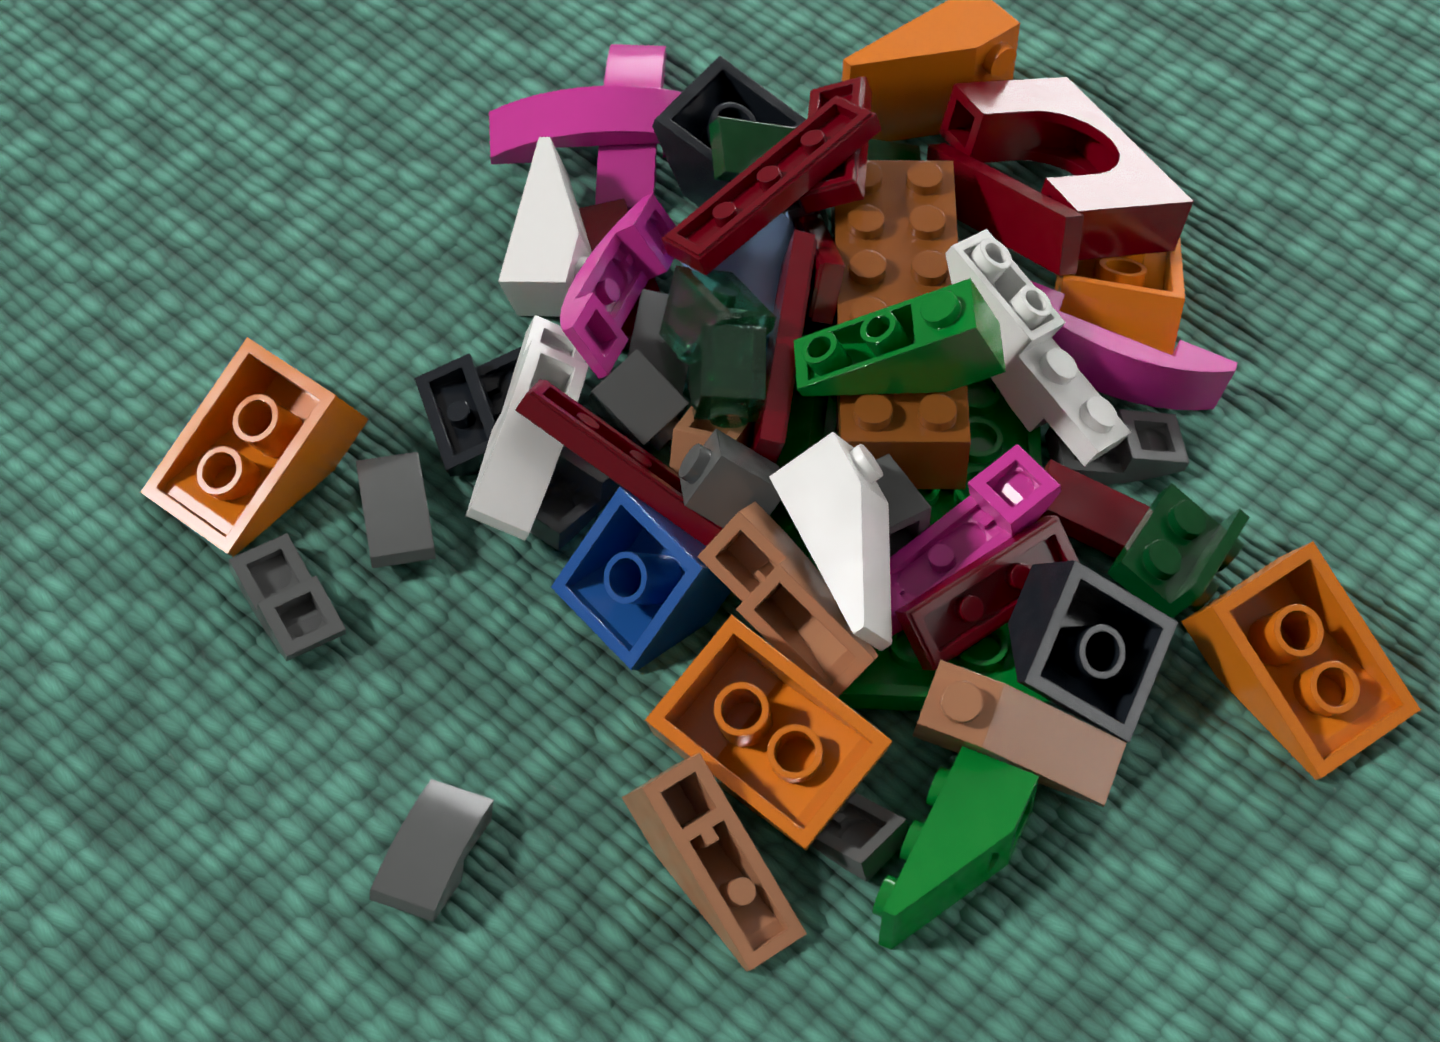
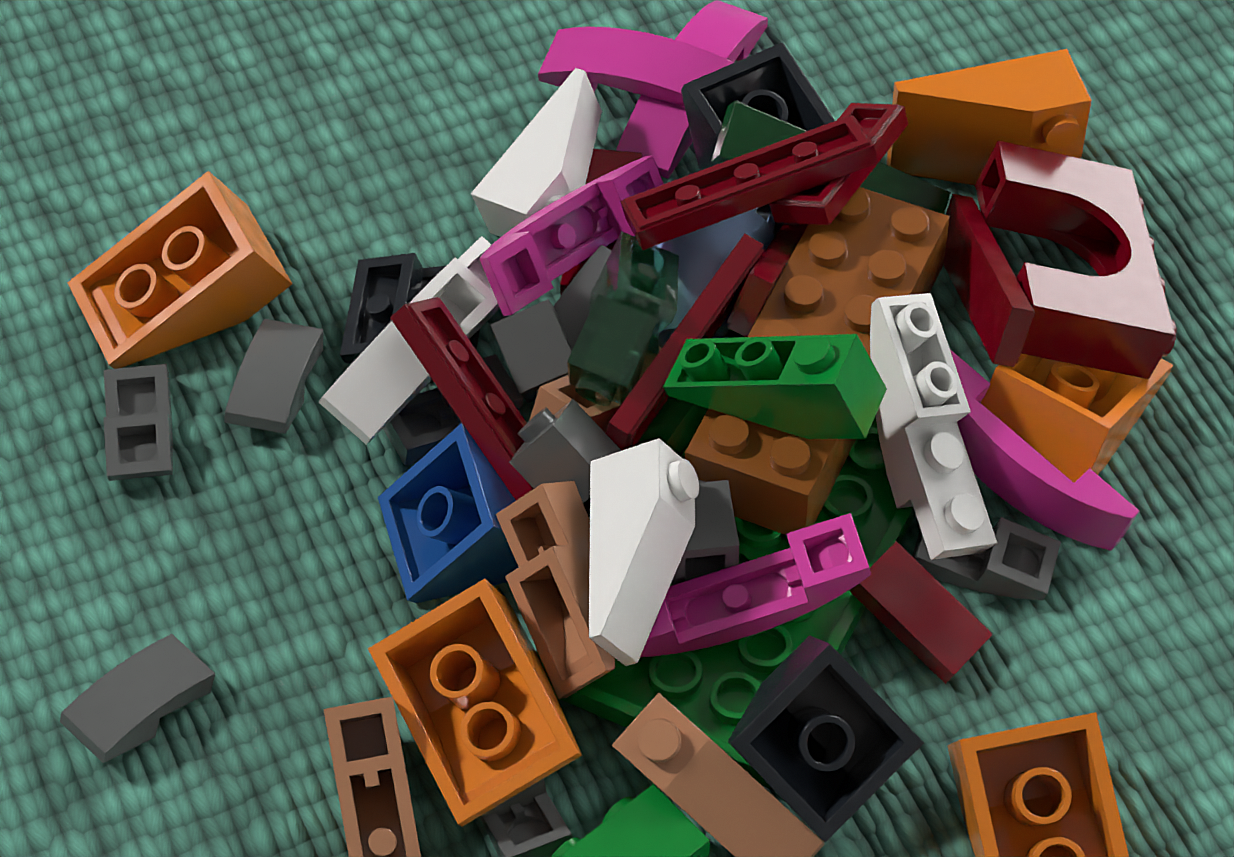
camera: 25 degrees right, 0 degrees up
dark red tile [895,516,1080,671] -> none
dark green bracket [1107,483,1250,619] -> none

